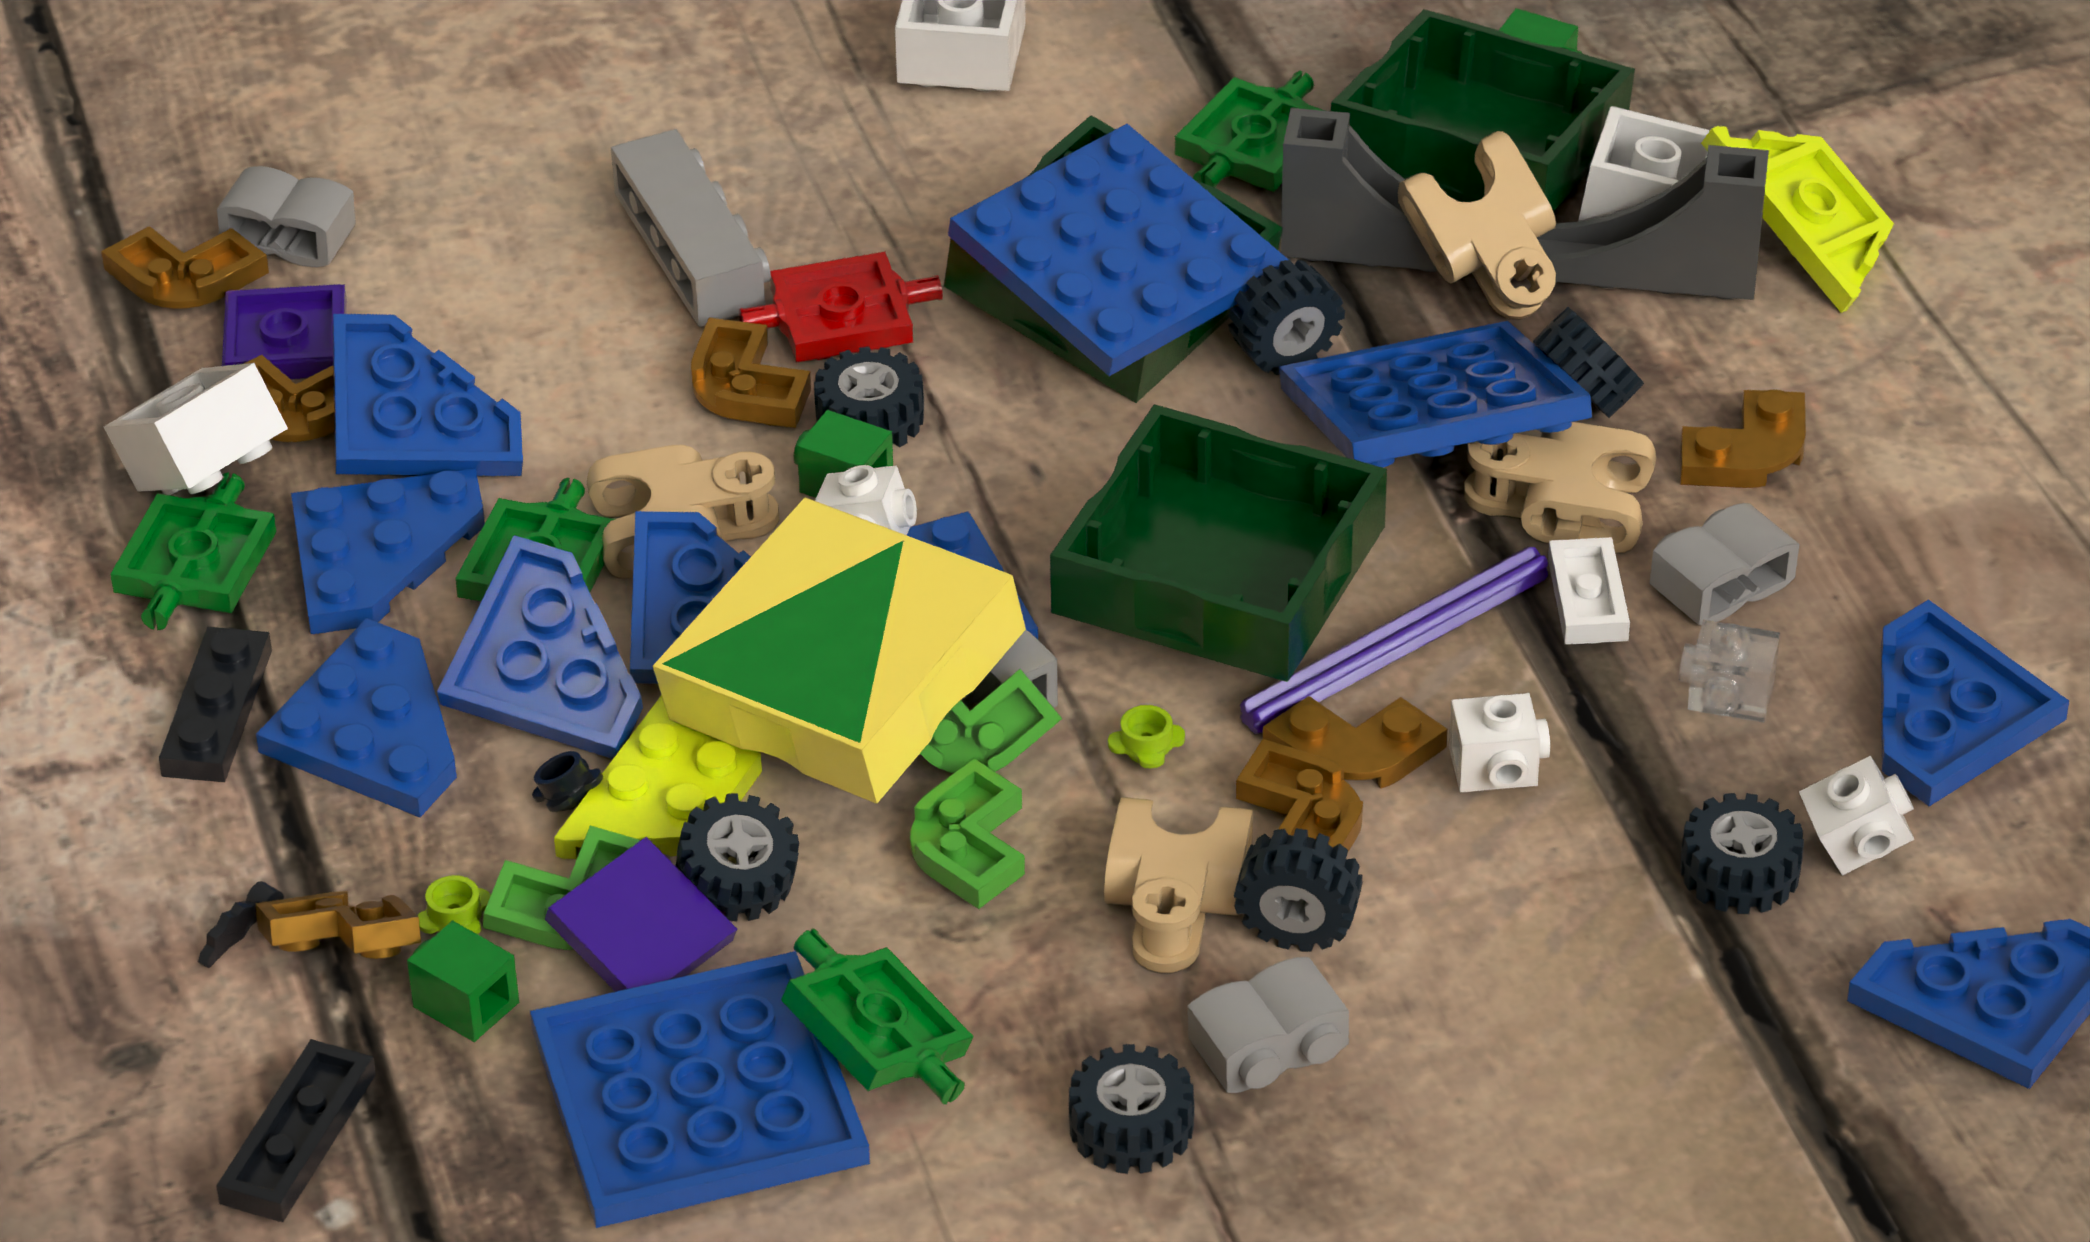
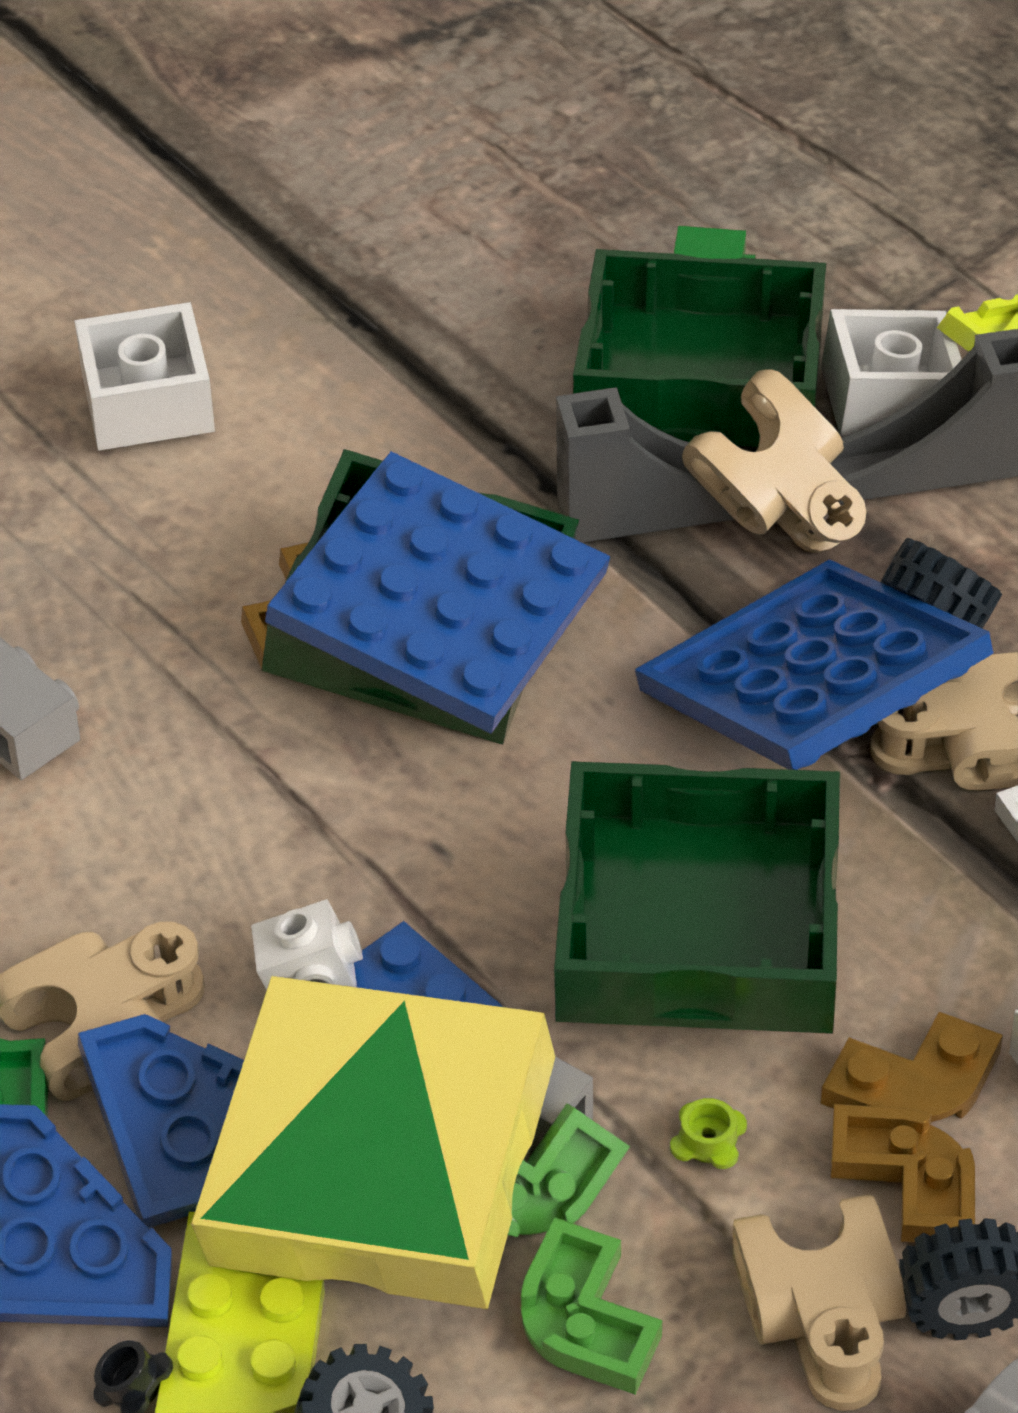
camera: 20 degrees left, 5 degrees up
pearl gold plate [691,318,811,428] -> none
red plate [739,251,943,363] -> none
green brick [793,410,893,498] -> none
black wheel [814,347,924,447] -> none
green plate [1175,71,1325,192] -> none
black wheel [1228,260,1345,375] -> none
axle [1240,547,1549,734] -> none

